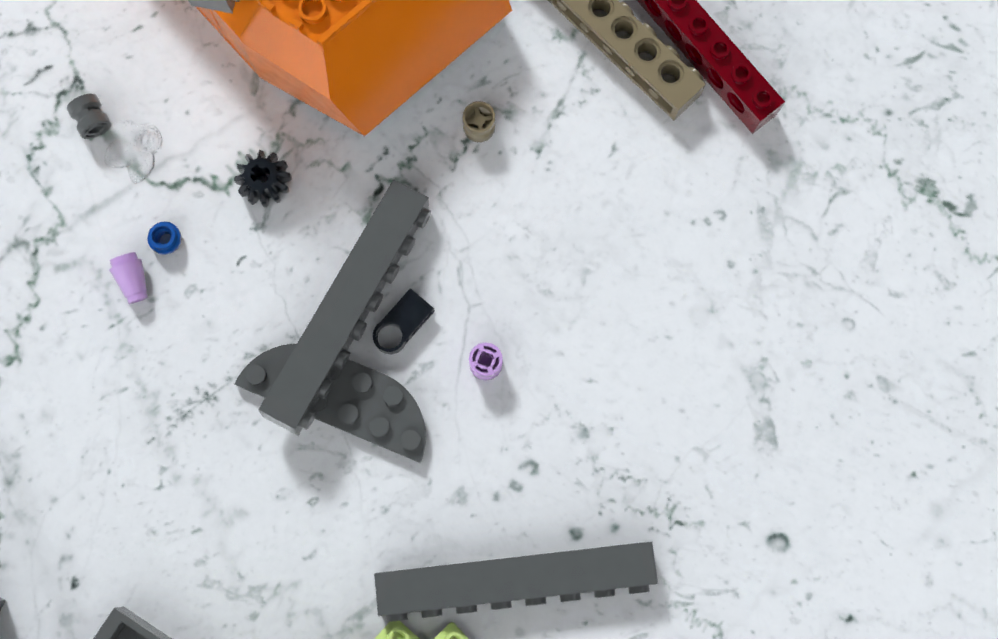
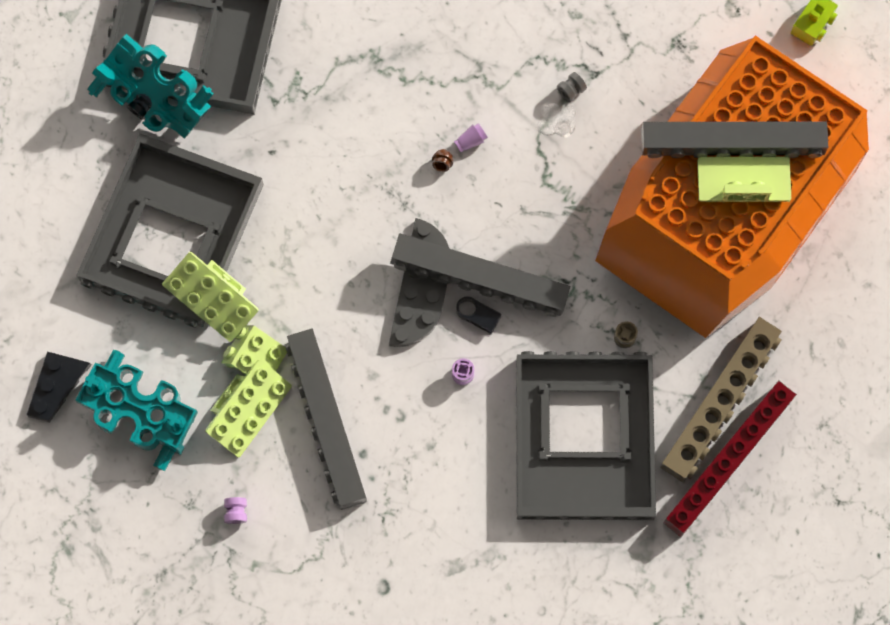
camera: 80 degrees right, 5 degrees down
blue plate [147,221,182,255] -> none
black gear [234,150,292,207] -> none
none -> reddish brown plate [432,149,454,172]
none -> dark grey panel [516,351,656,520]

